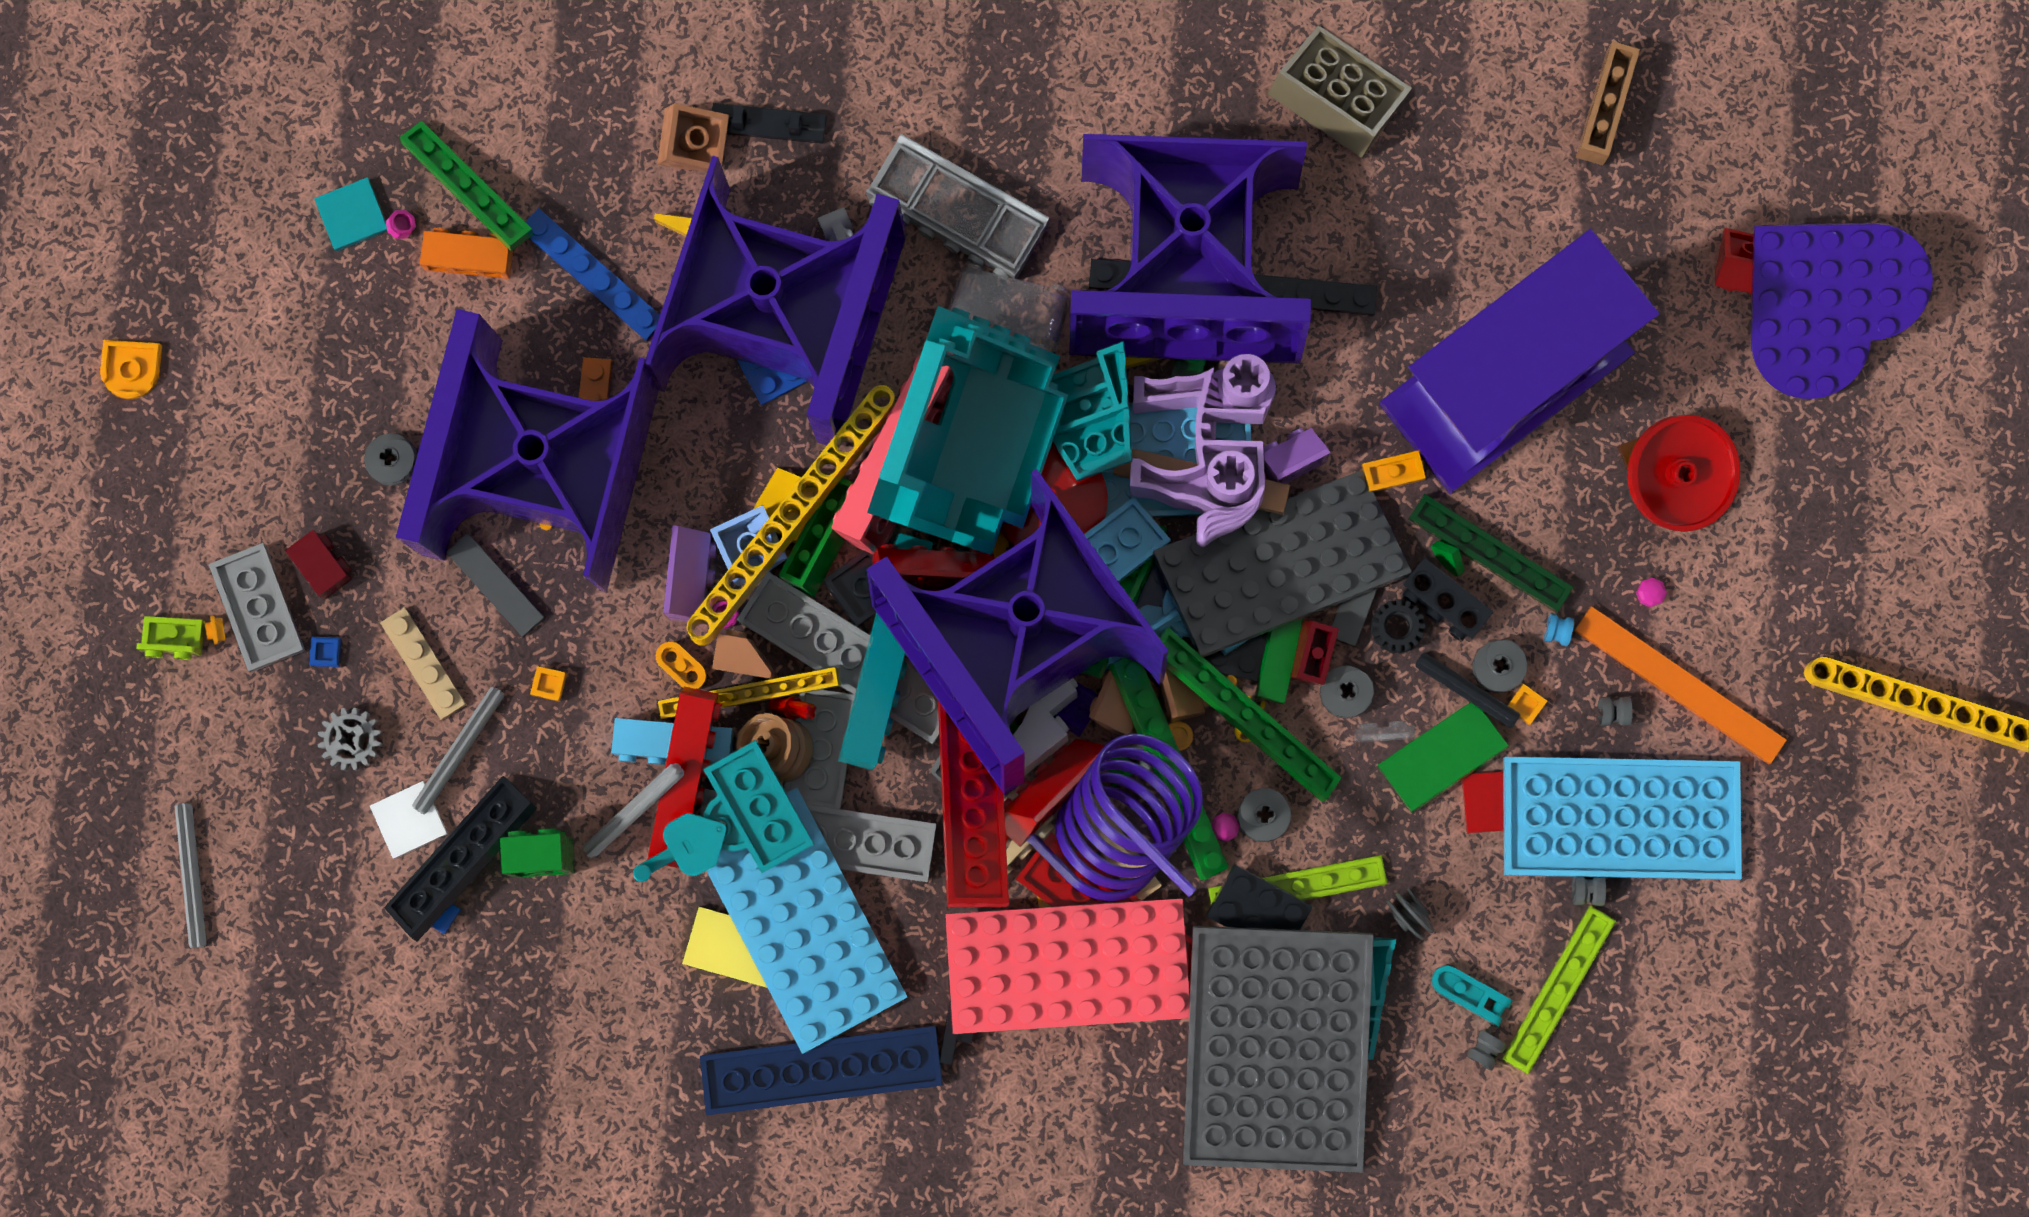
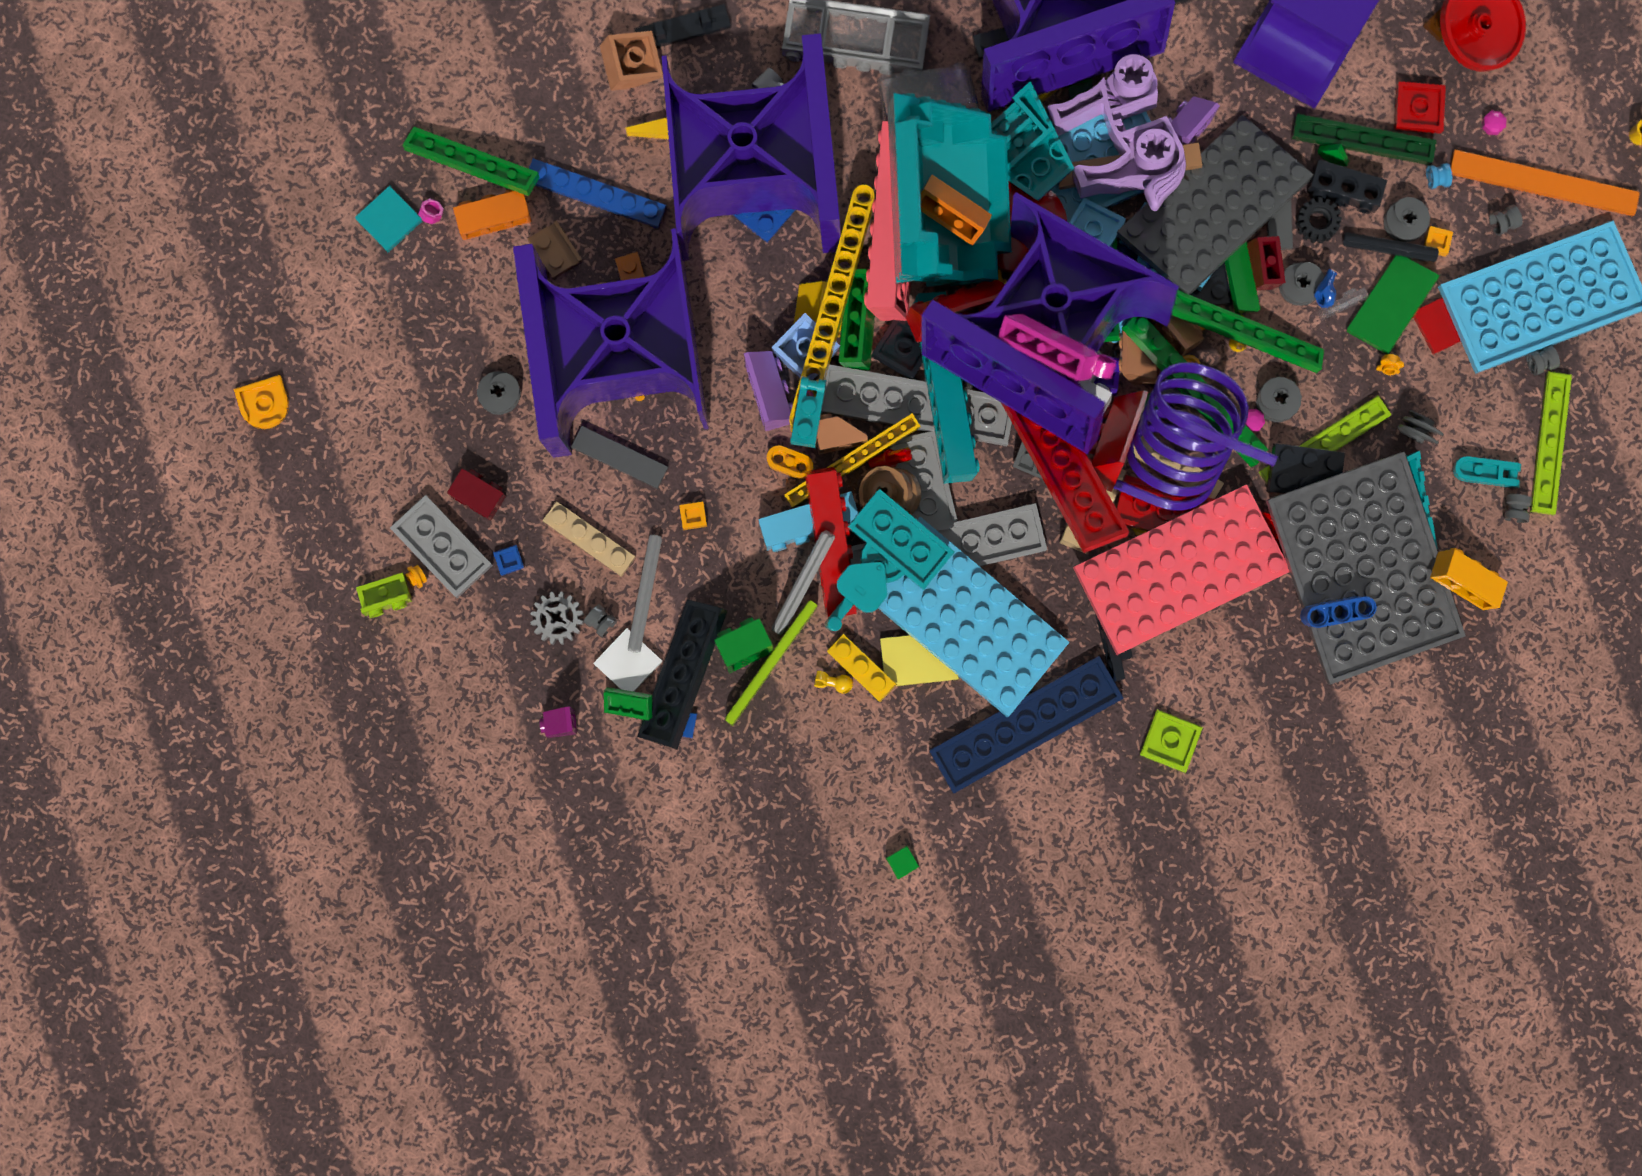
camera: 30 degrees left, 0 degrees up
light grey axle [175,803,207,948] -> none
light orange plate [1361,450,1426,492] -> none
none -> medium nougat plate [528,221,582,280]
none -> magenta slope [540,706,577,738]
none -> dark grey wheel [583,604,618,638]
none -> green plate [604,687,652,721]
none -> lime tile [725,600,818,726]
none -> teal plate [791,376,827,448]
none -> yellow arm [814,671,853,694]
none -> yellow plate [827,634,897,702]
none -> green slope [886,846,919,880]
none -> orange brick [920,175,992,246]
none -> dark pink hinge [998,314,1117,381]
none -> lime tile [1139,709,1203,773]
none -> blue beam [1300,596,1377,628]
none -> blue animal [1314,269,1337,308]
none -> light orange plate [1376,354,1404,375]
none -> red plate [1394,81,1446,134]
none -> light orange brick [1430,548,1508,610]

